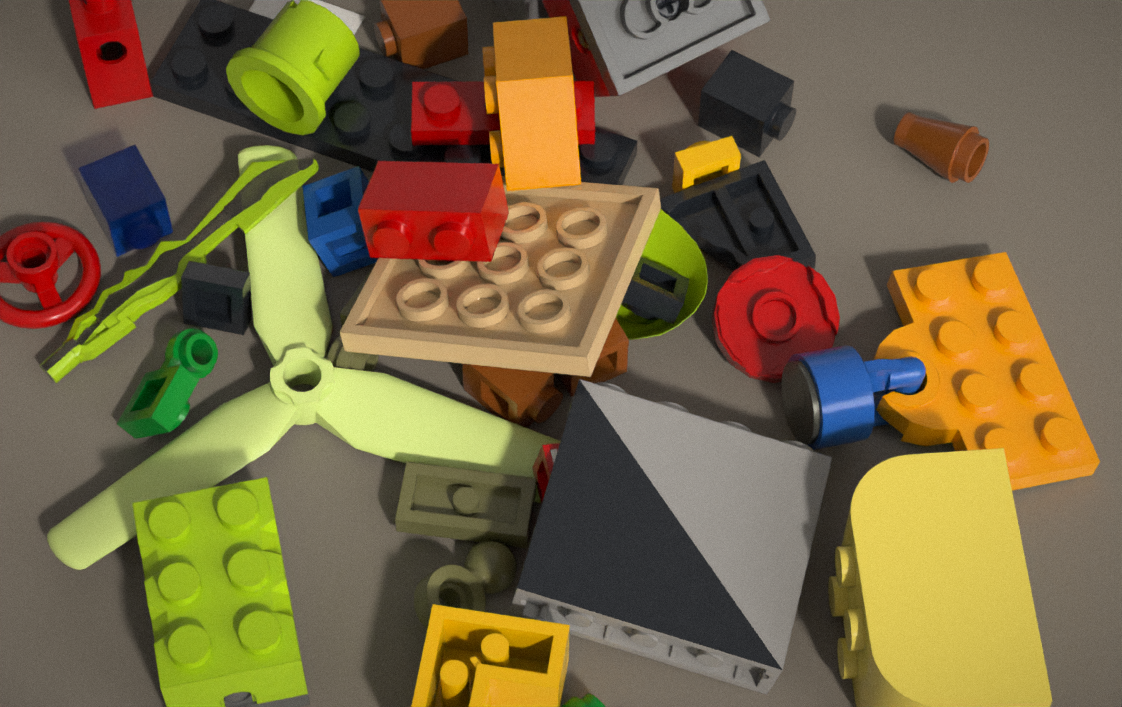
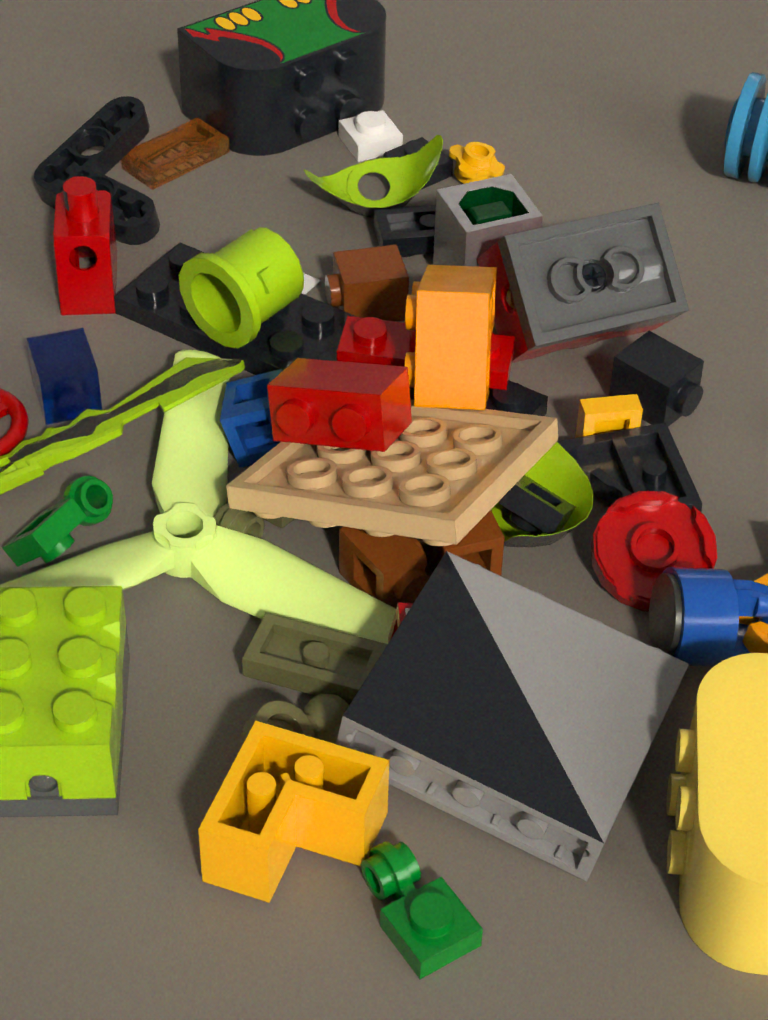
camera: 10 degrees right, 15 degrees down
black plate [181,261,251,335] -> none

